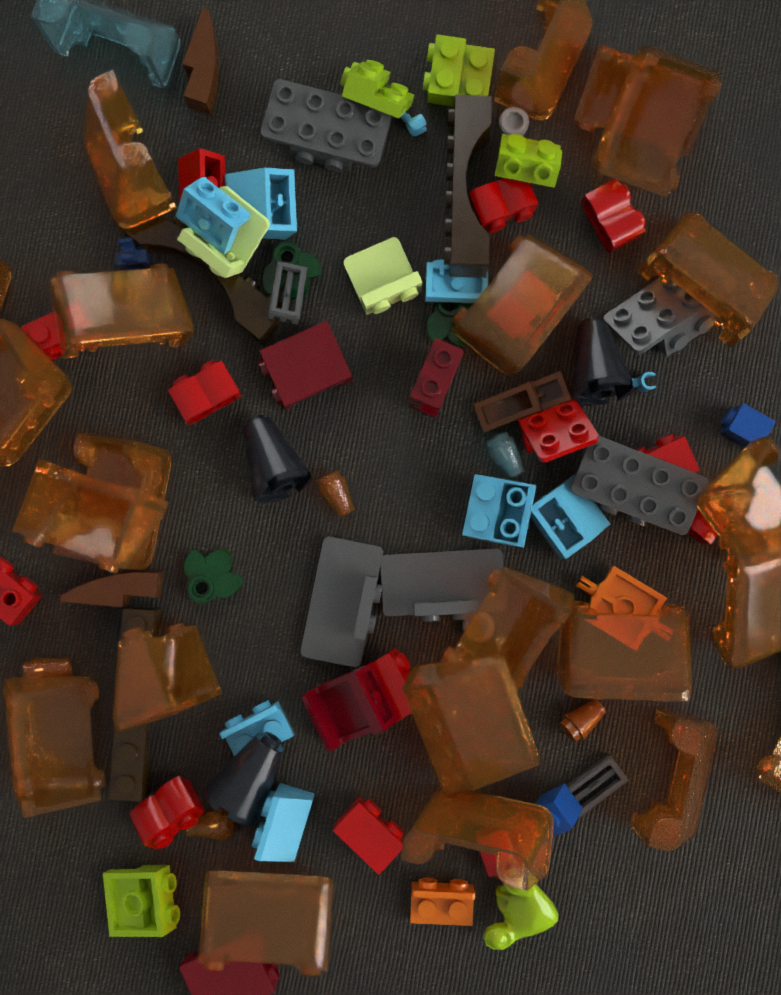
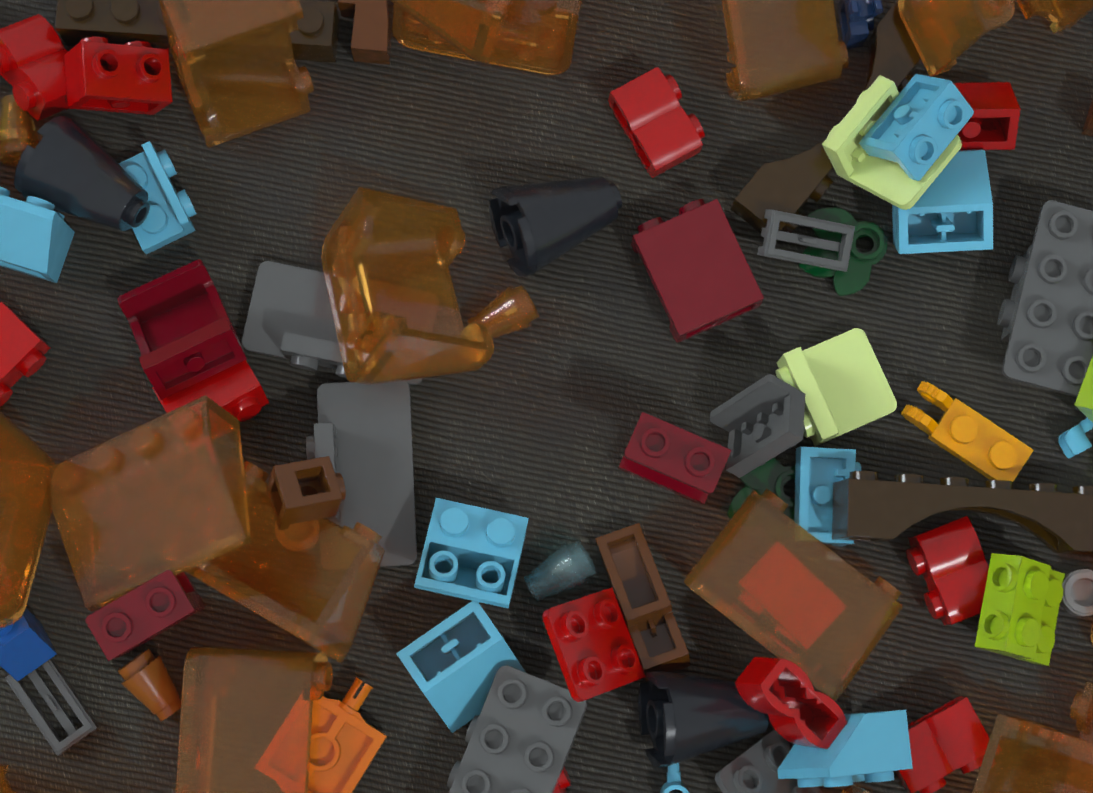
camera: 90 degrees right, 5 degrees down
dark green plate [184,548,244,604] -> none
none -> red brick [64,37,173,115]
none -> dark red panel [85,567,206,661]
none -> reddish brown brick [266,456,346,530]
none -> clear orange windscreen [321,187,494,385]
none -> dark grey bracket [710,374,806,478]
none -> red brick [735,657,847,749]
none -> medium azure slope [777,710,913,788]
none -> light orange hinge [901,381,1034,482]

